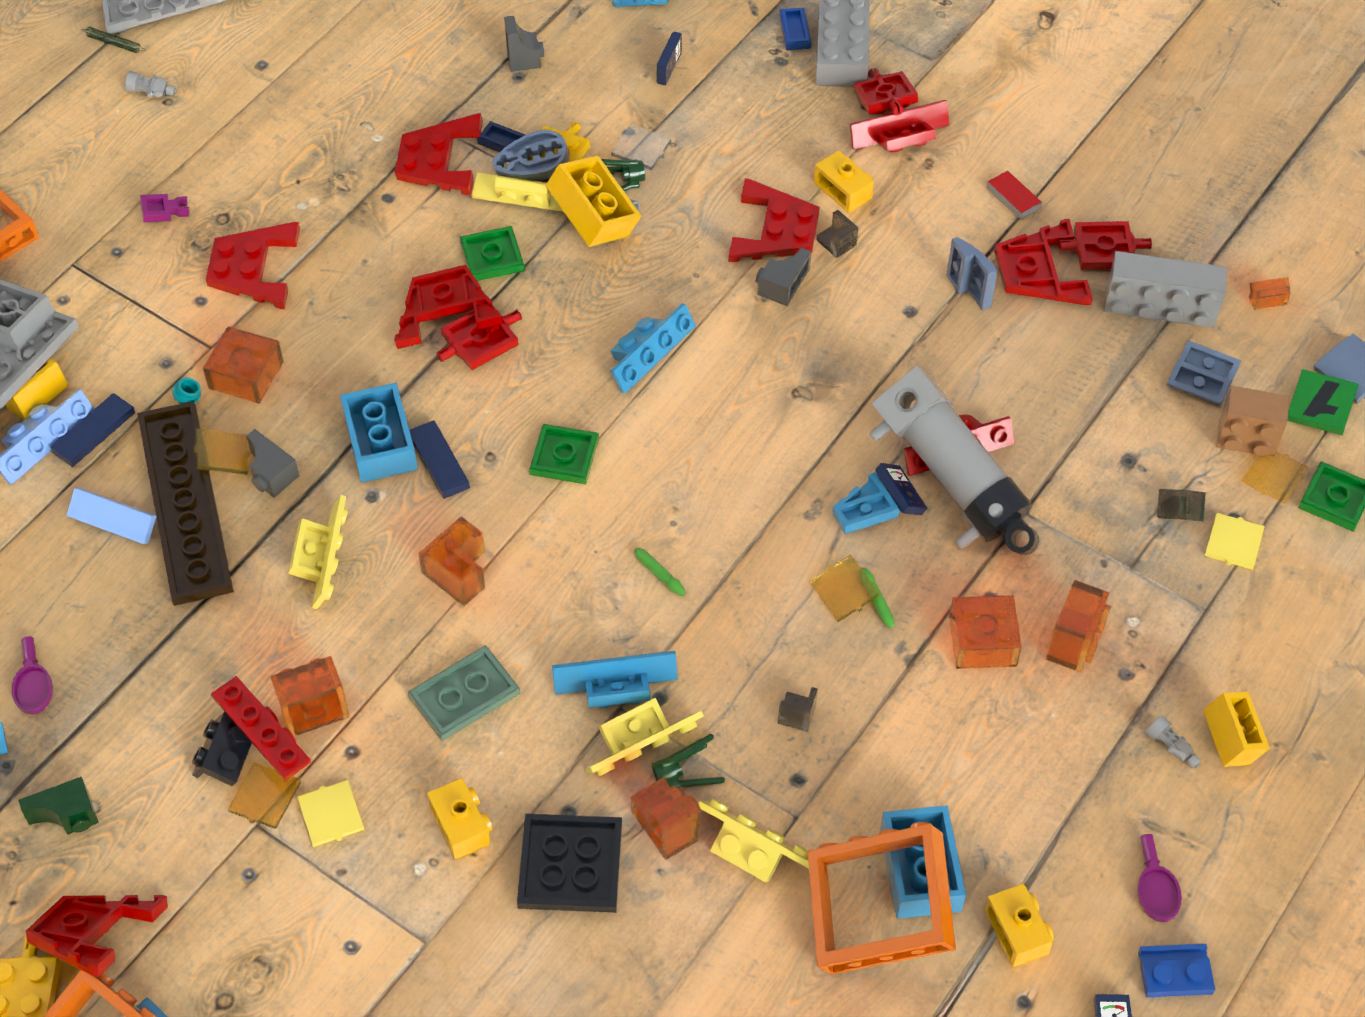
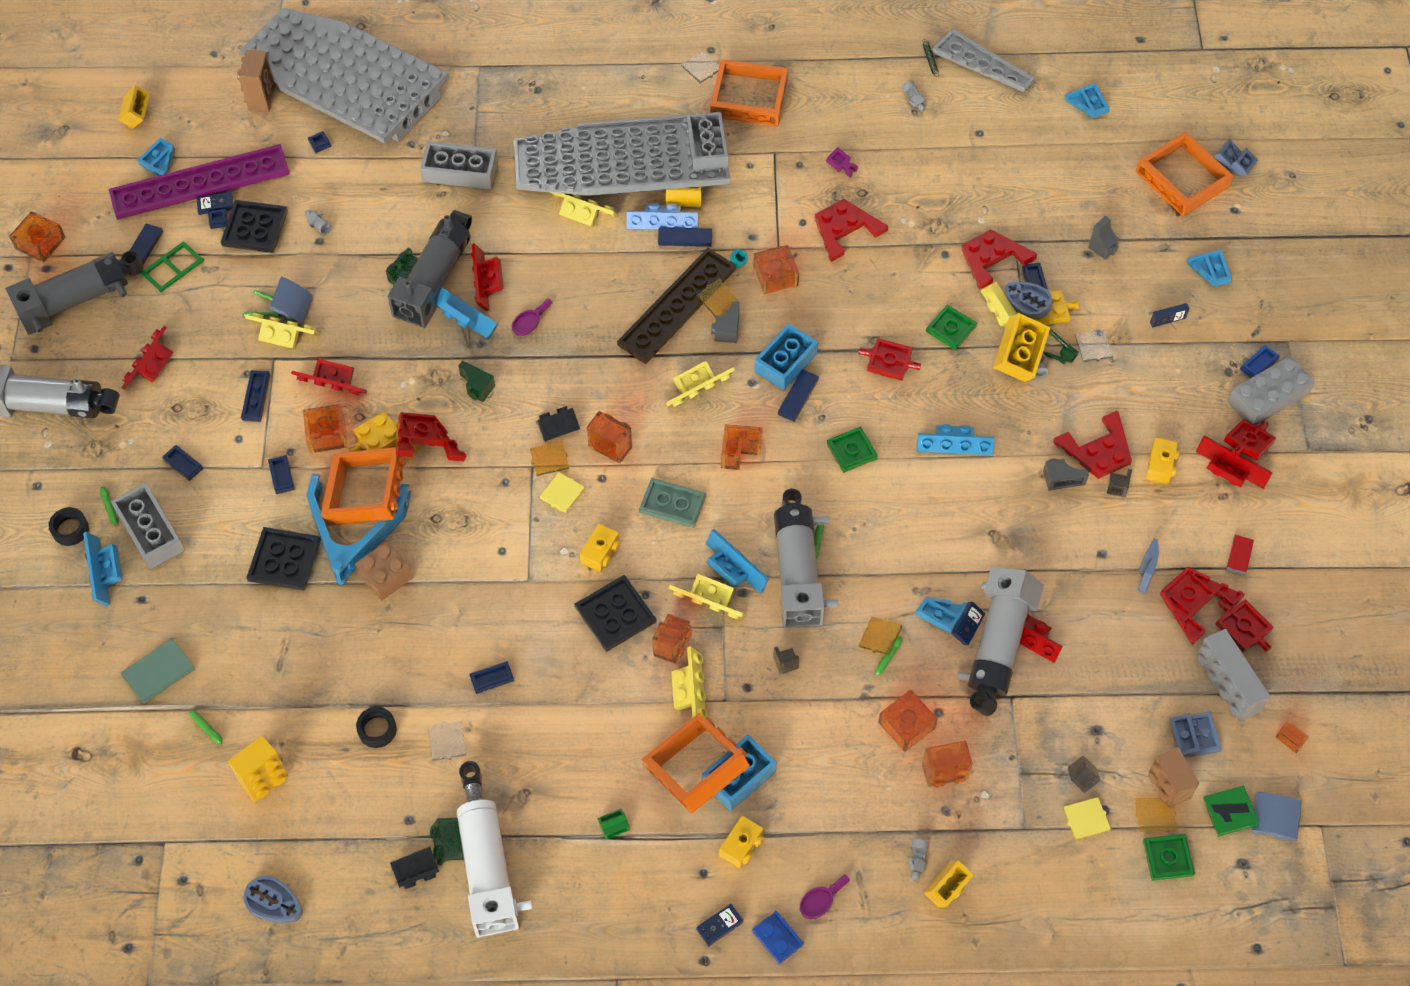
camera: 55 degrees right, 5 degrees up
light blue tile [67,488,156,544] -> none
red bracket [211,676,311,781] -> none
red wing [394,265,503,349] -> none
dark green plant [651,734,725,791] -> none
none -> light grey piece [774,488,838,628]

